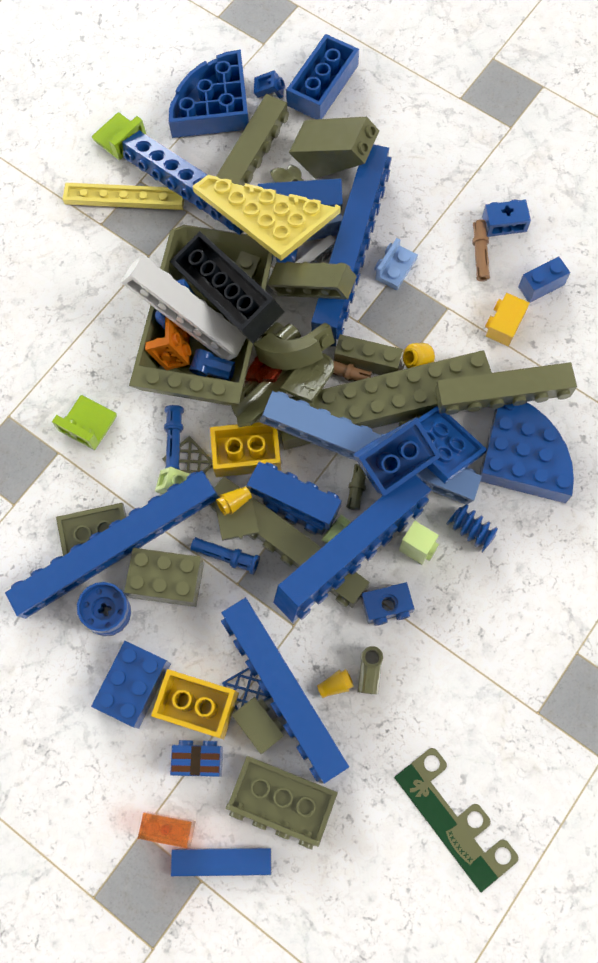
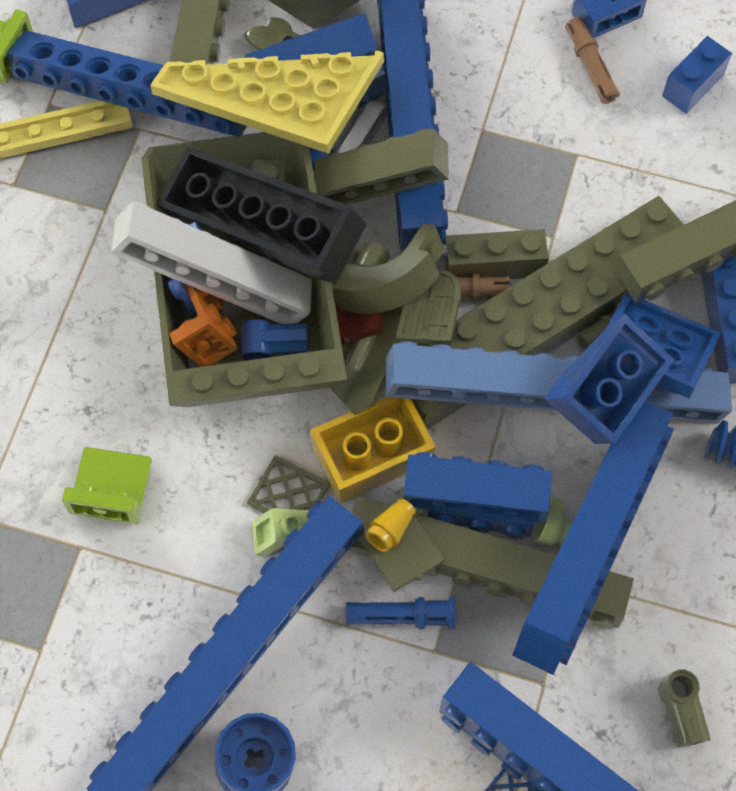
camera: 25 degrees left, 5 degrees down
olive wing [56,503,126,556] -> none
olive brick [124,548,204,607] -> none
blue pin [164,405,184,470] -> none
yellow cone [317,669,354,698] -> none
olive pin [346,464,366,510] -> none
blue brick [361,582,415,626] -> none
light blue bracket [375,238,418,290] -> none
yellowish green brick [399,521,439,565] -> none
yellow head [403,343,435,368] -> none
yellow brick [485,293,530,347] -> none

